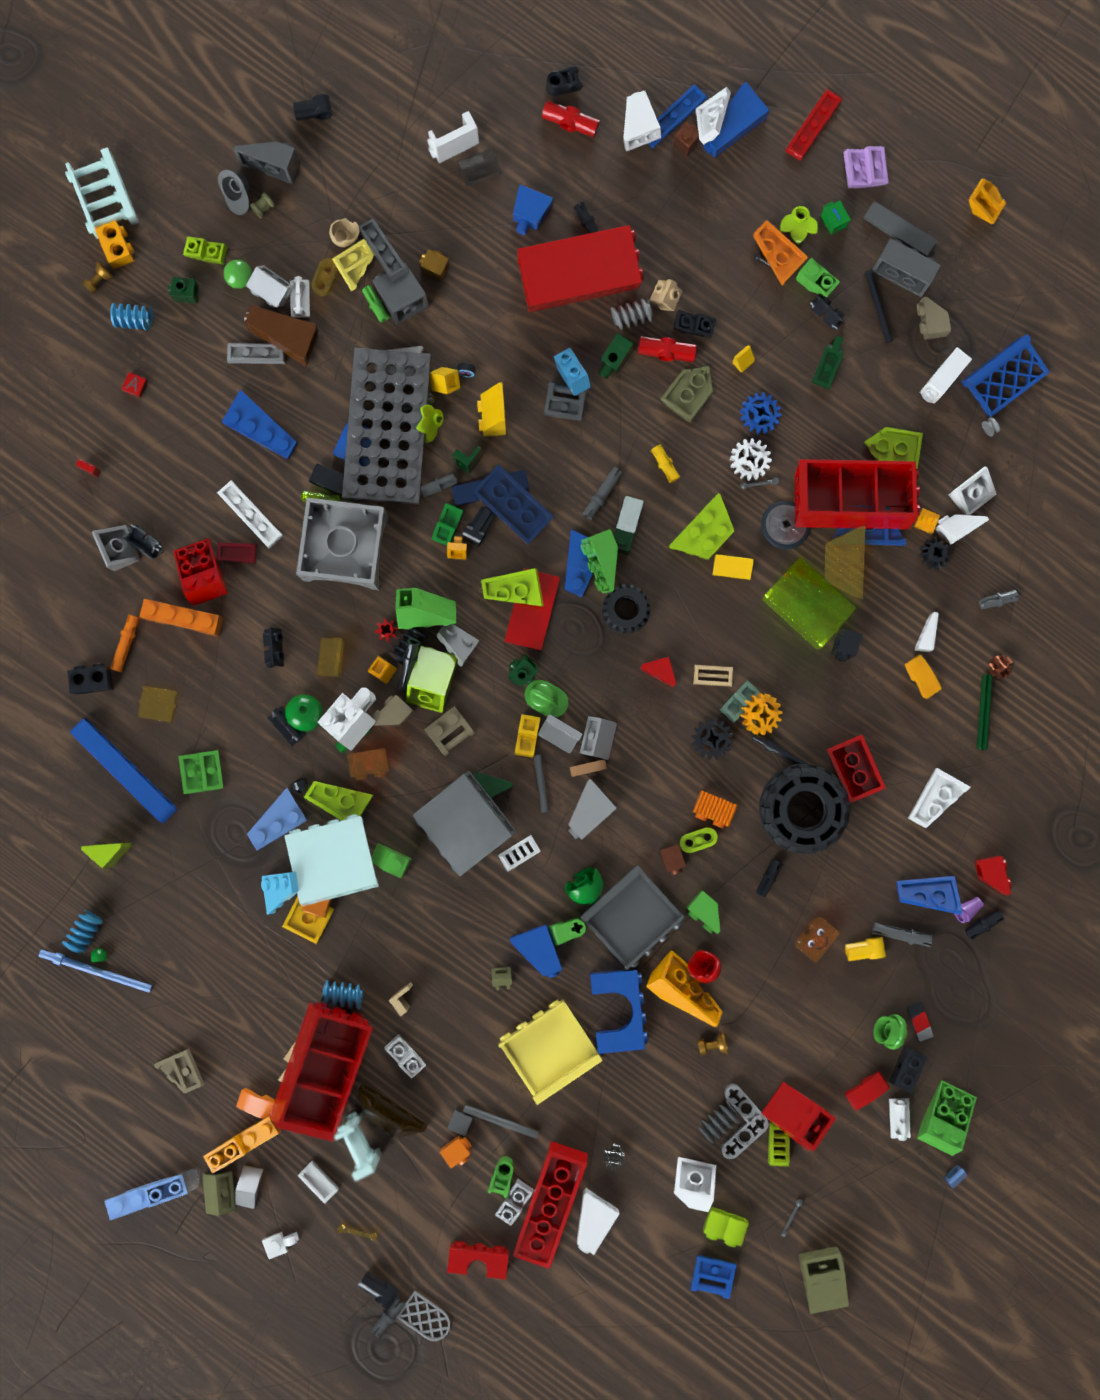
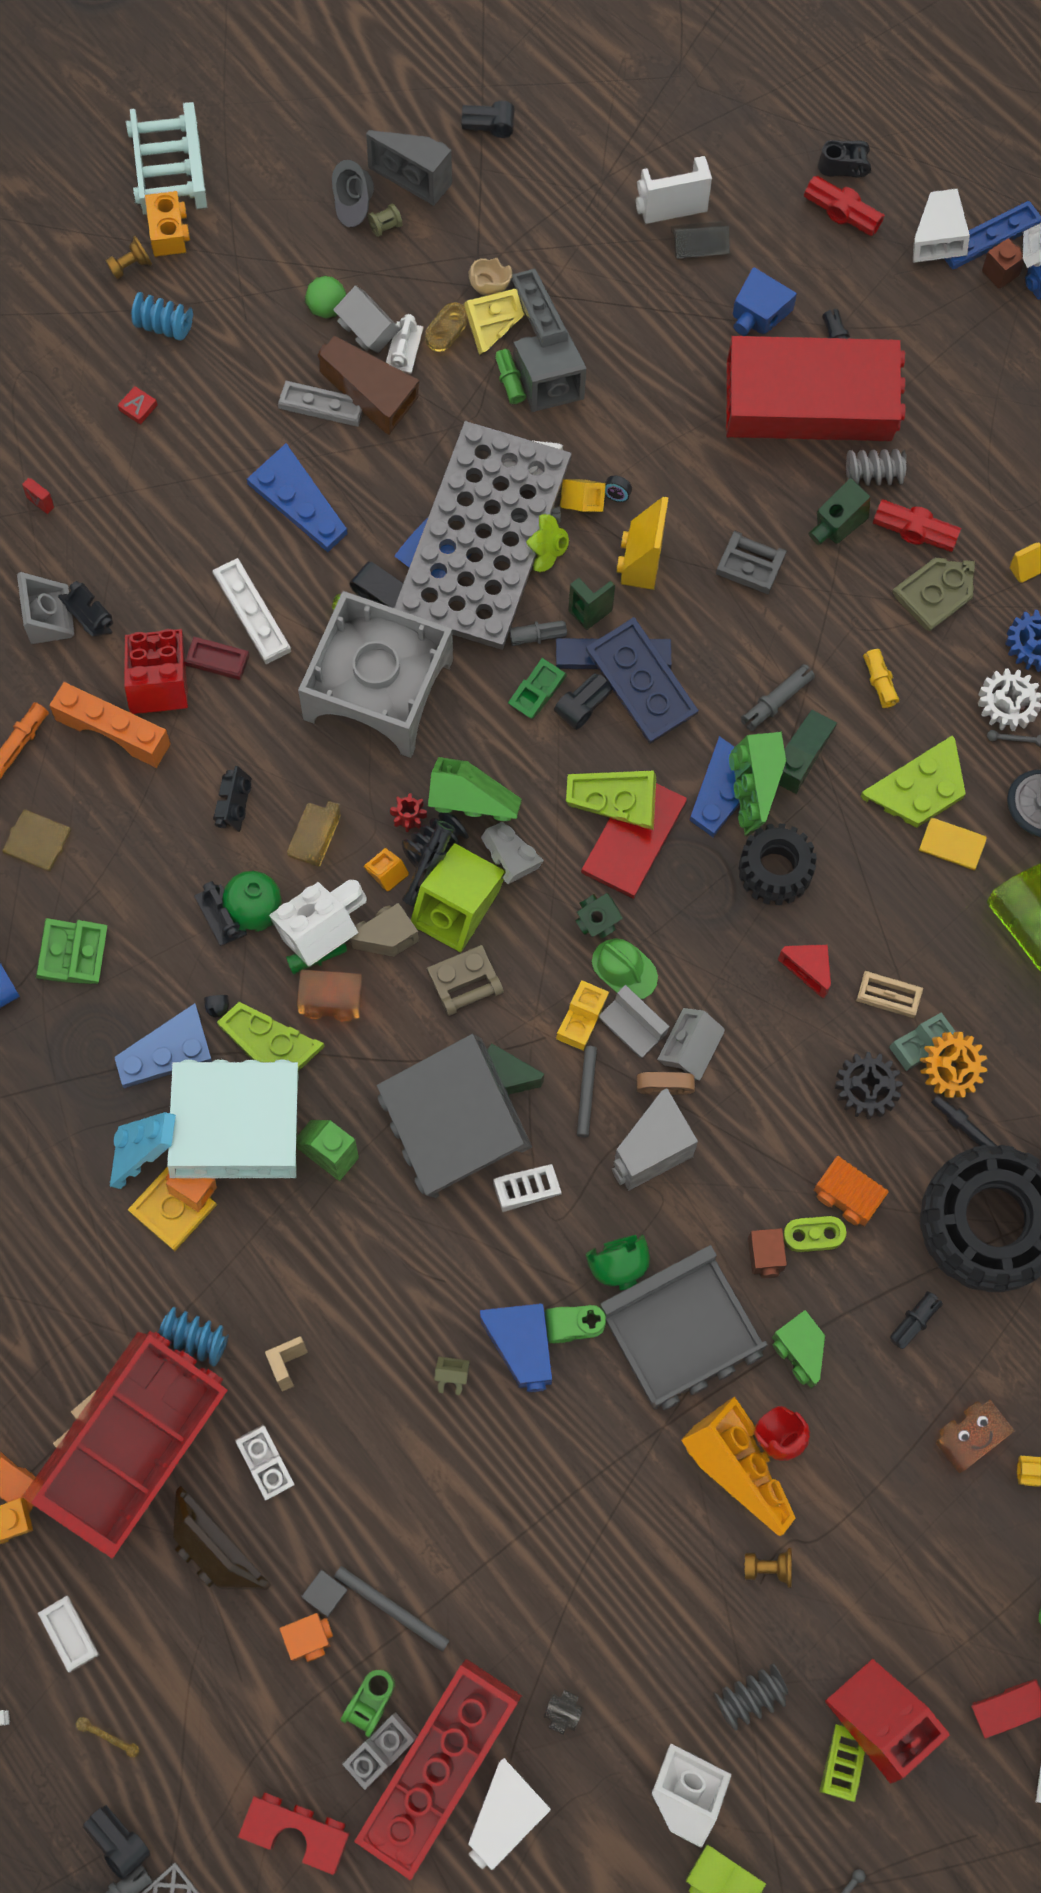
camera: 15 degrees right, 15 degrees down
dark green brick [168,277,199,304] -> none
lime slope [183,237,227,264] -> none
light aqua fence [334,1111,382,1181] -> none
pearl gold brick [419,249,450,281] -> none
light orange tile [447,536,467,560] -> none
light yellow panel [498,999,602,1105] -> none
dark azure brick [553,348,591,396] -> none
blue arch [590,968,648,1054] -> none
tan brick [650,279,683,311] -> none
black slope [673,310,716,338] -> none
light grey beam [721,1084,769,1159] -> none

